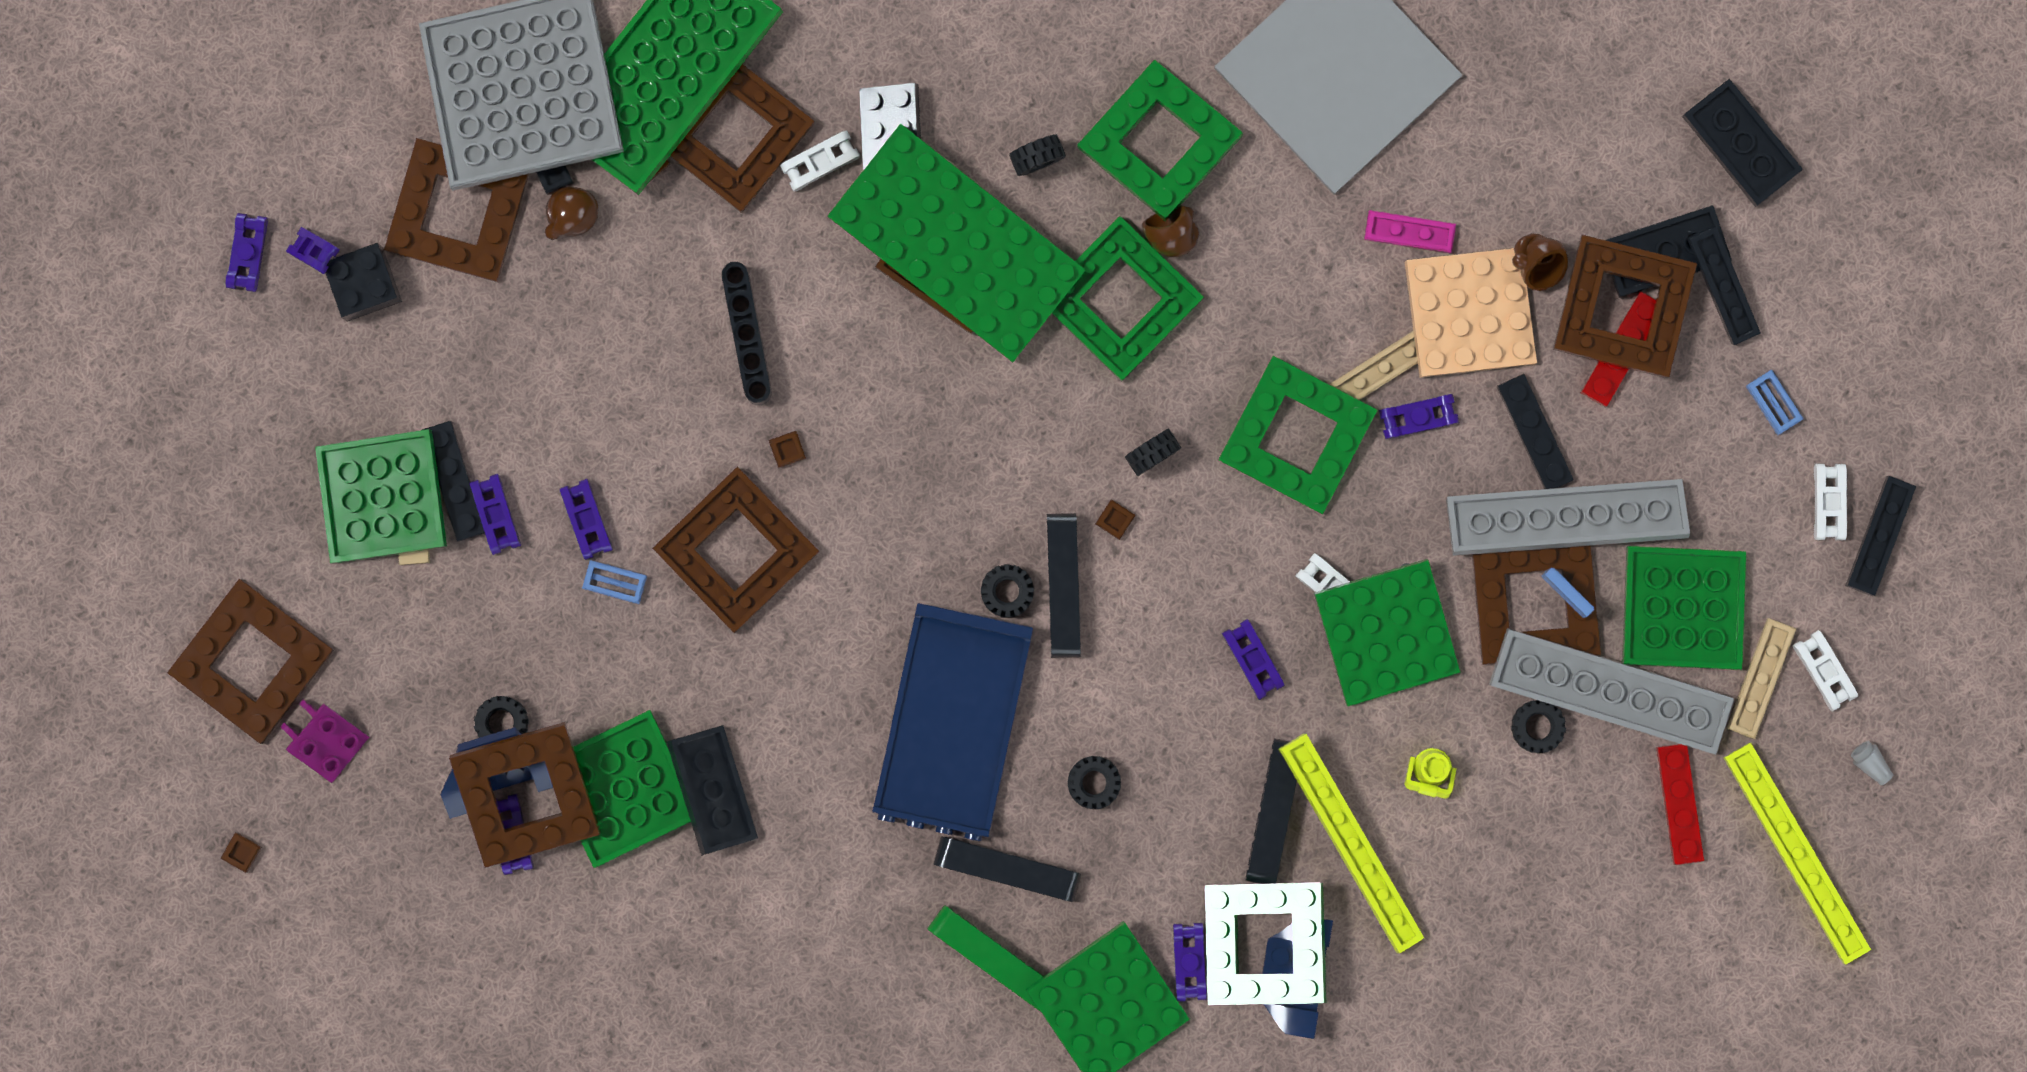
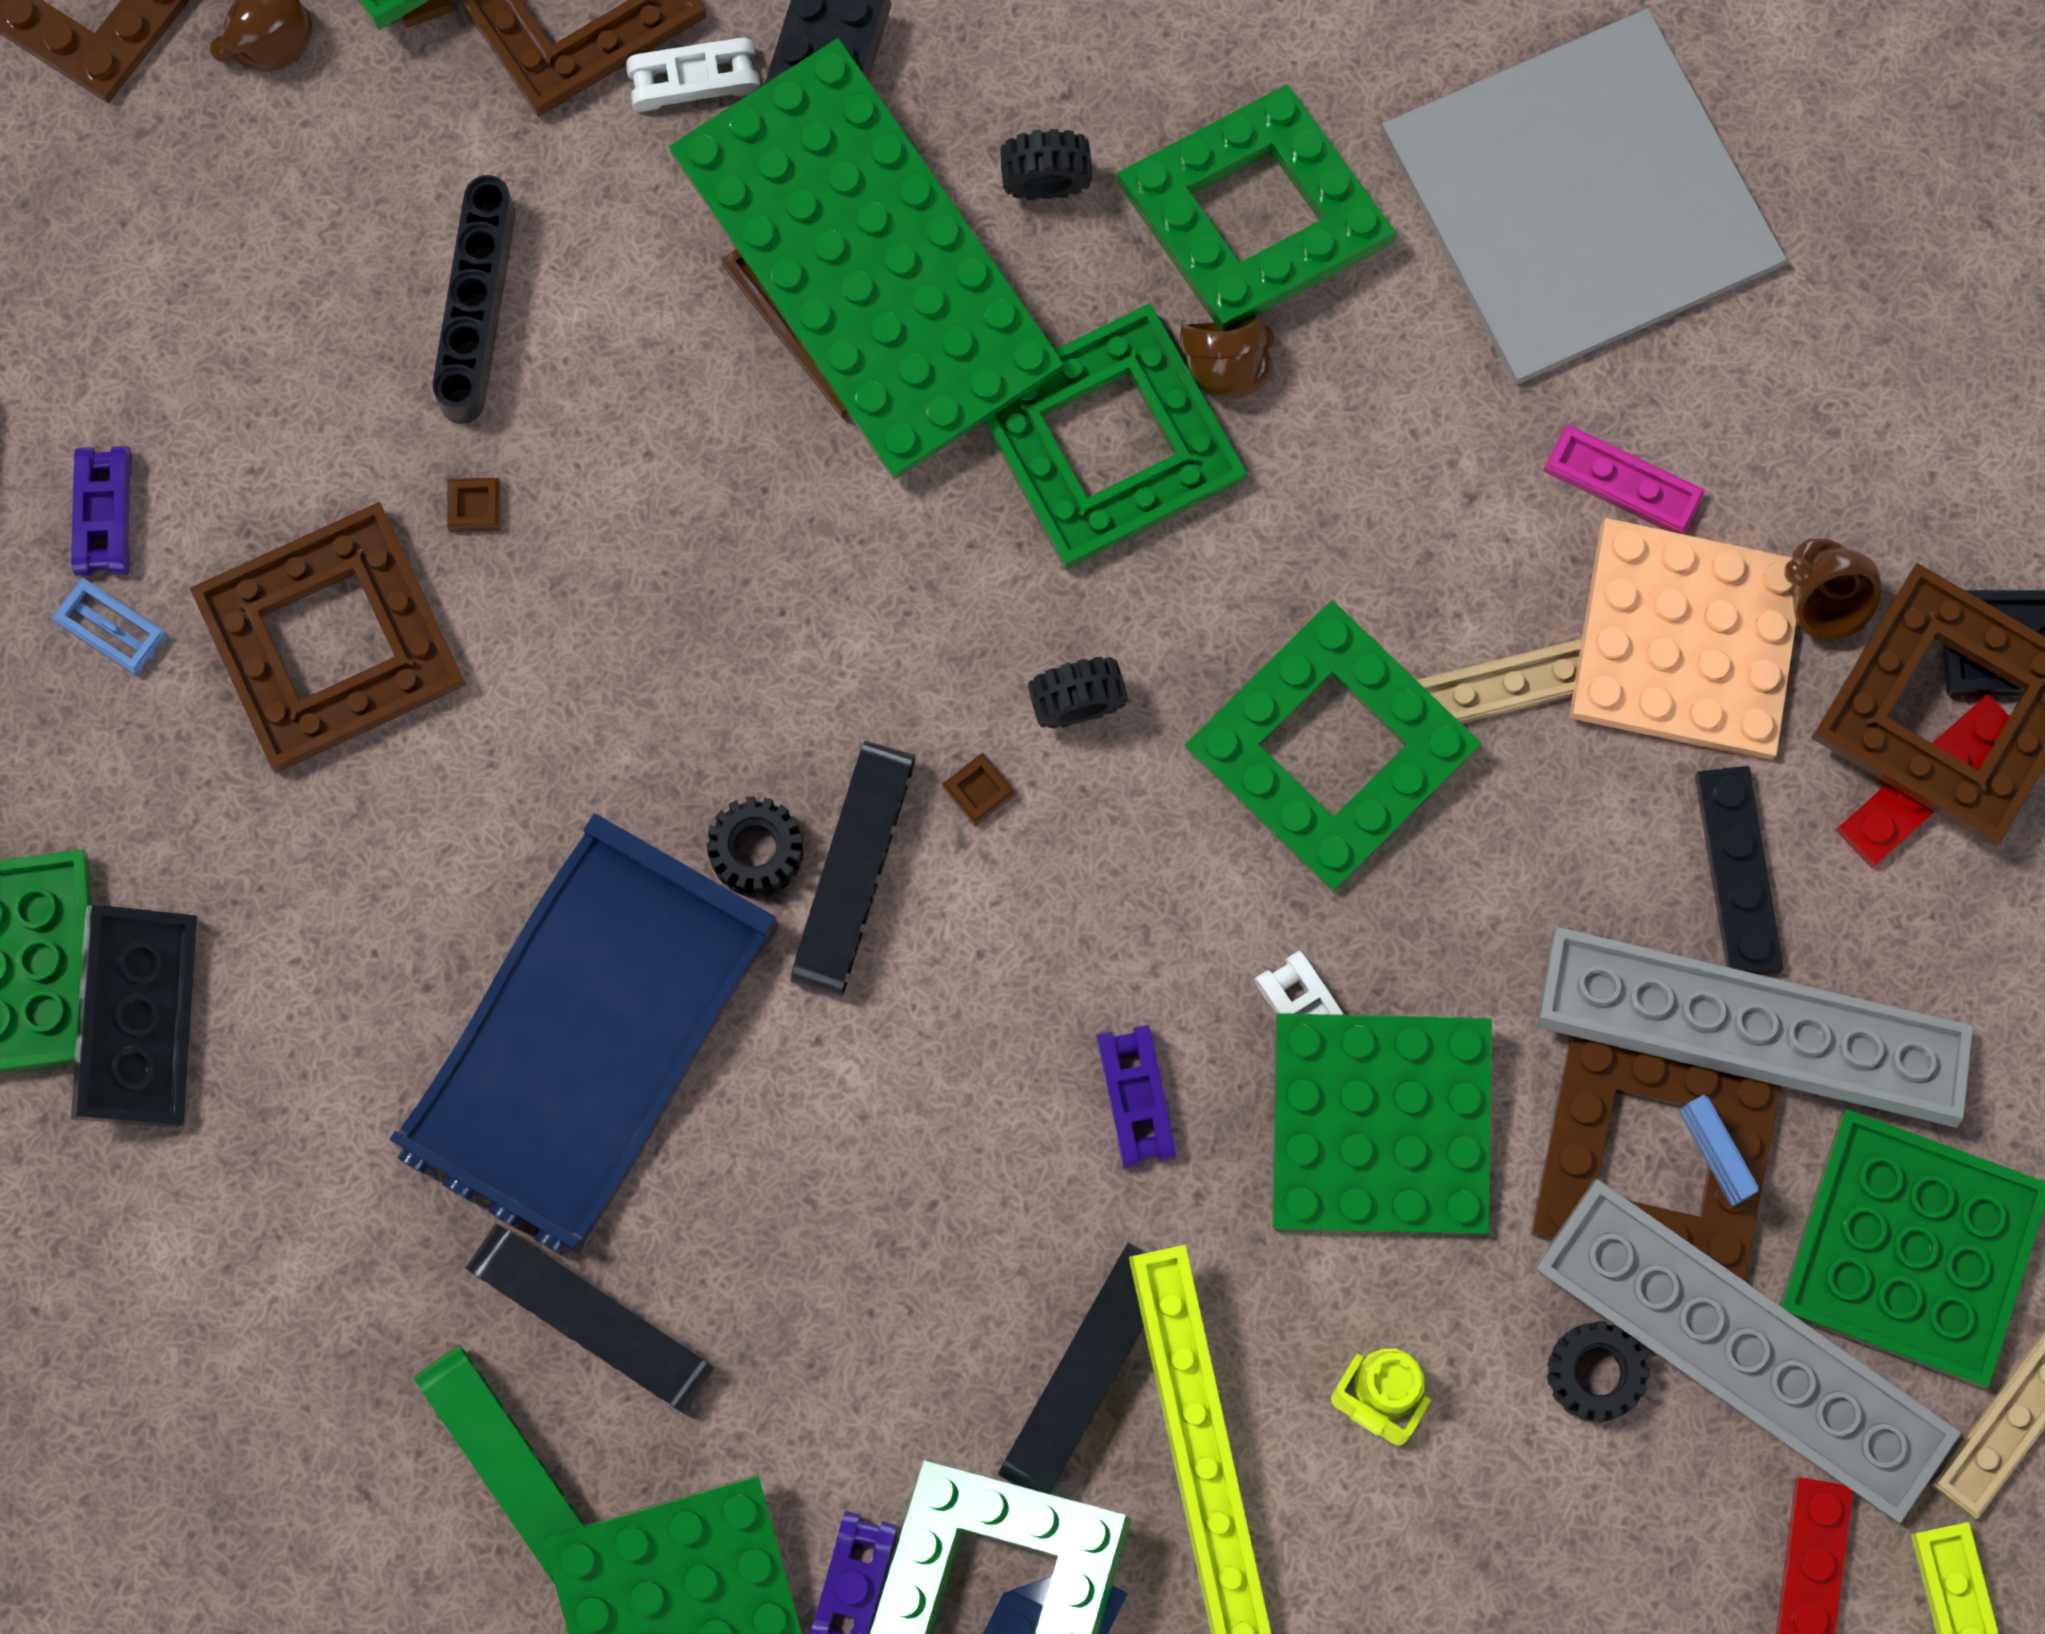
camera: 15 degrees right, 10 degrees down
black tyre [1068,756,1121,809] -> none
dark purple plate [1379,394,1460,439] -> none

